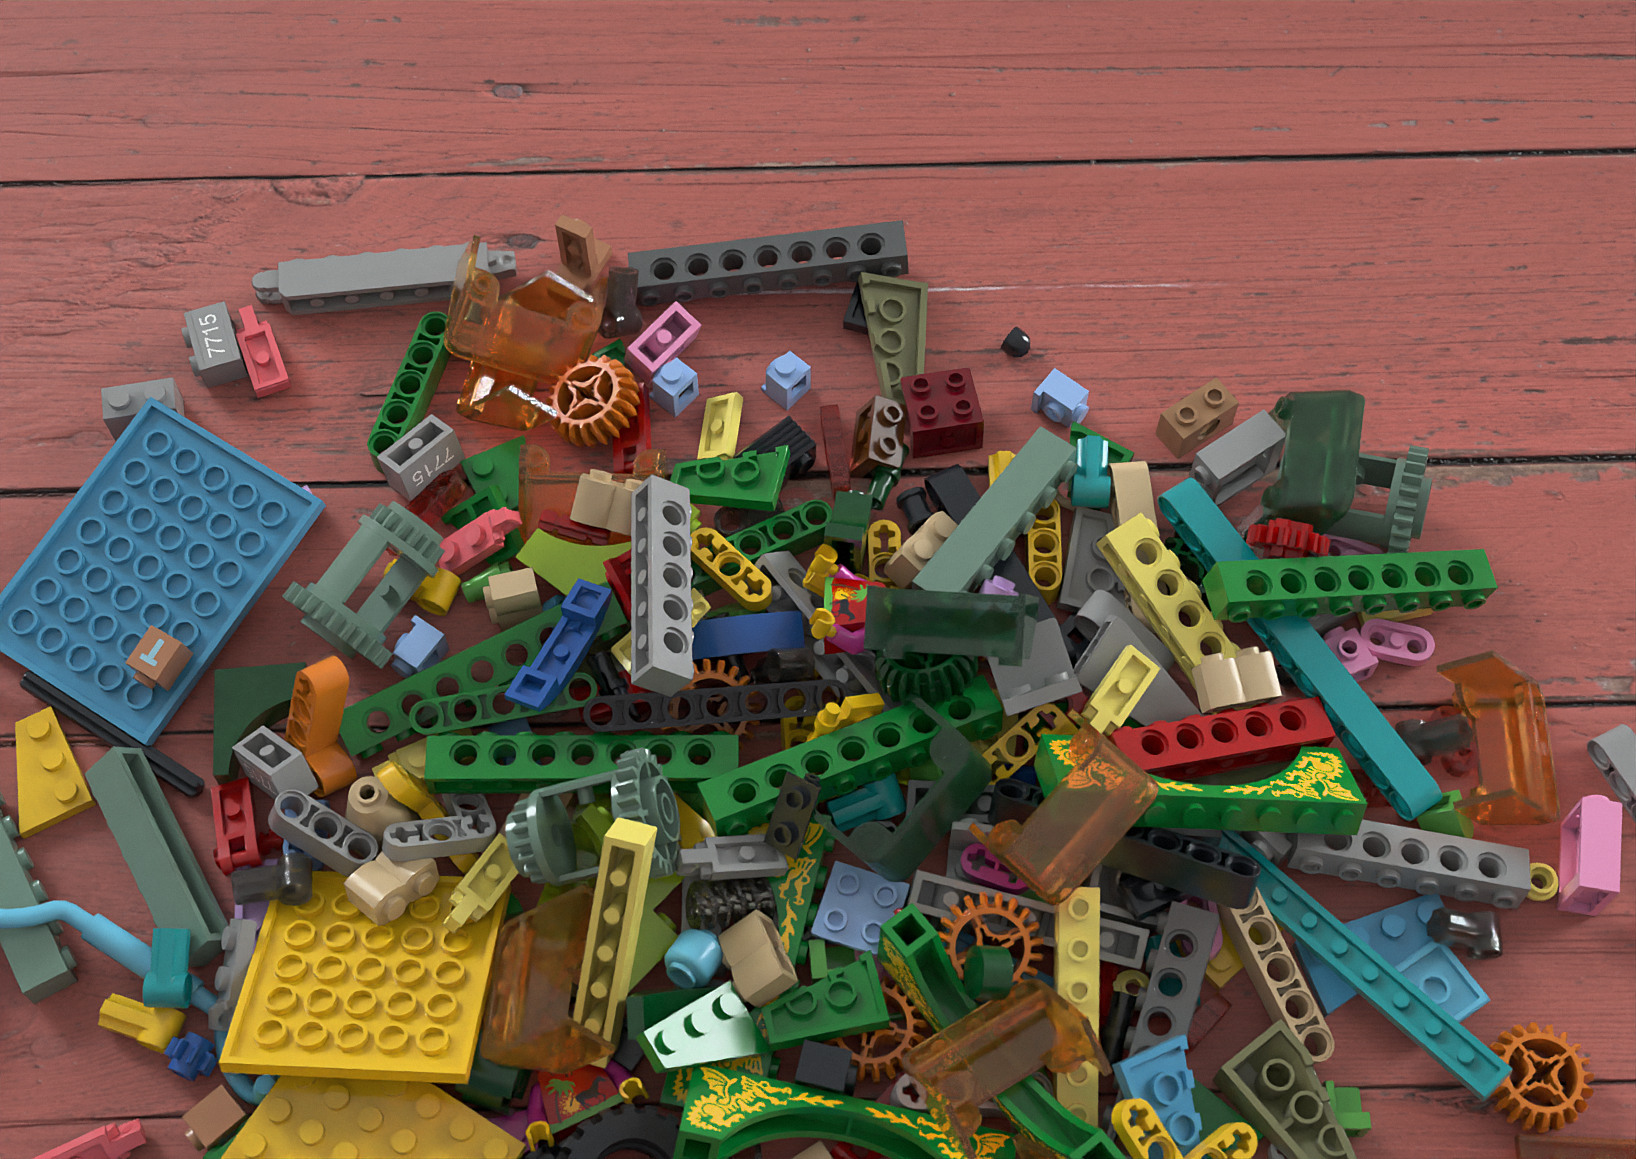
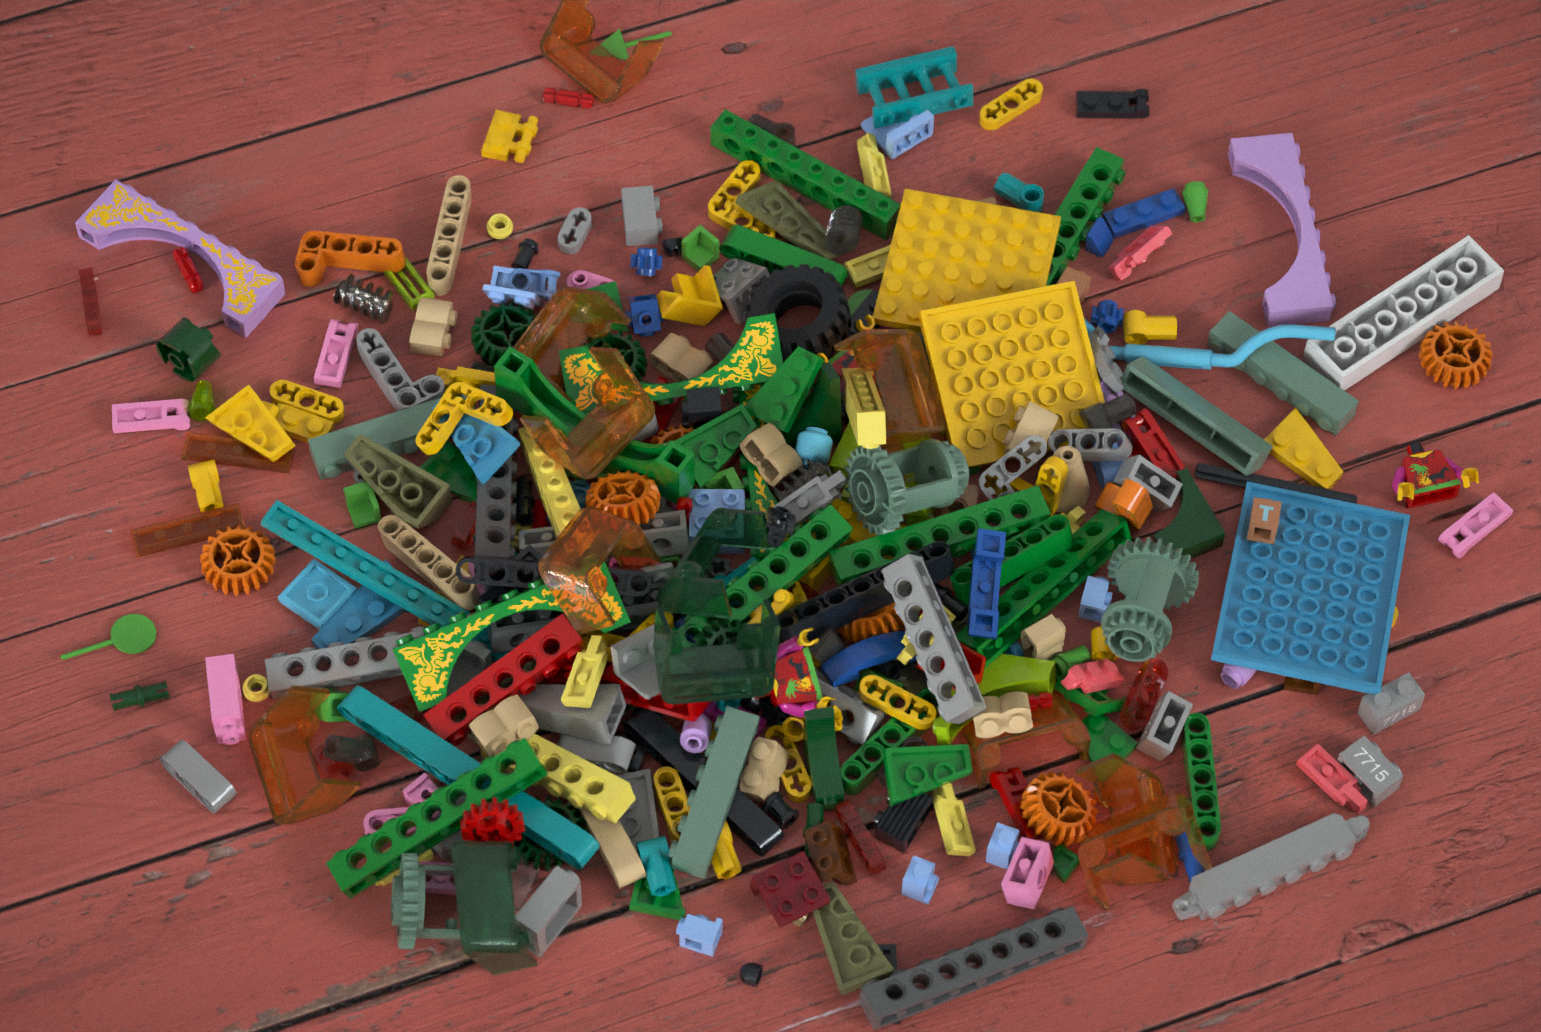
camera: 160 degrees right, 5 degrees down
teal piece [143,928,192,1009] -> none
light yellow hinge [442,833,518,934] -> none
nougat bracket [548,214,613,305] -> none
clear smoke piece [596,266,643,339] -> none
dark green piece [964,945,1013,1001] -> none
medium nougat brick [1155,377,1239,459] -> none
clear smoke piece [1427,907,1503,960] -> none

